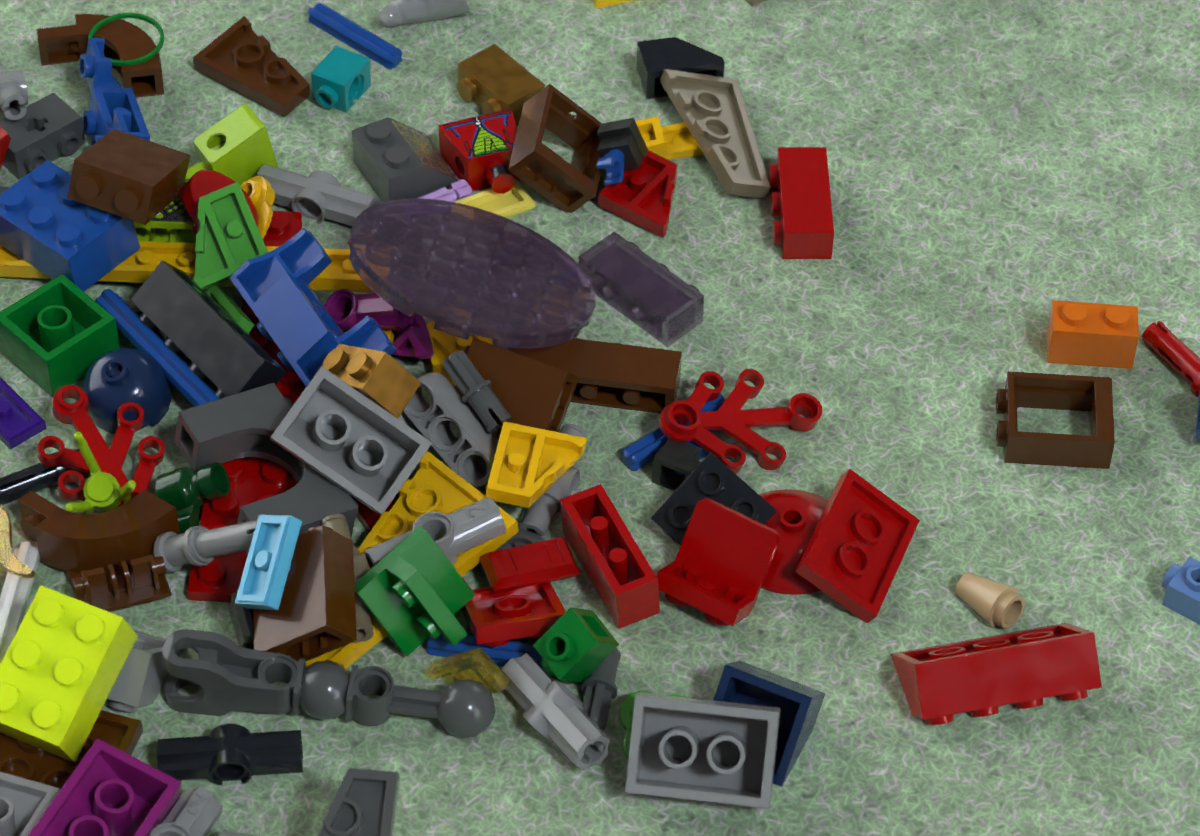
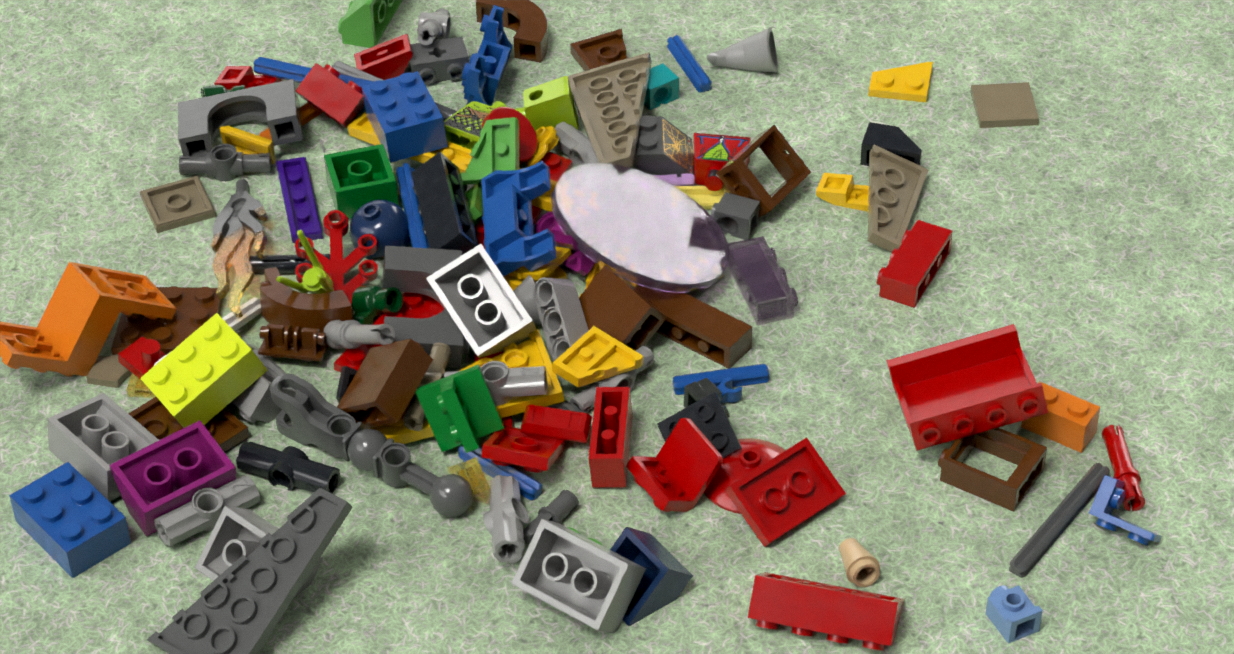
camera: 30 degrees right, 5 degrees down
reddish brown brick [67,129,190,225] -> none
green piece [88,13,164,66] -> none
medium azure plate [235,515,302,610] -> none
pearl gold brick [323,344,421,419] -> none
dark grey axle [443,350,513,434] -> none
pearl gold brick [457,44,545,127] -> none
green brick [533,607,619,682] -> none
pearl dark grey piece [597,117,648,185] -> none
red wing [598,150,677,237] -> none
red plant [659,369,822,474] -> none
none -> dark tan wing [568,52,652,175]
none -> dark grey brick [710,192,760,241]
none -> red panel [886,324,1048,451]
none -> dark grey axle [1009,463,1110,578]

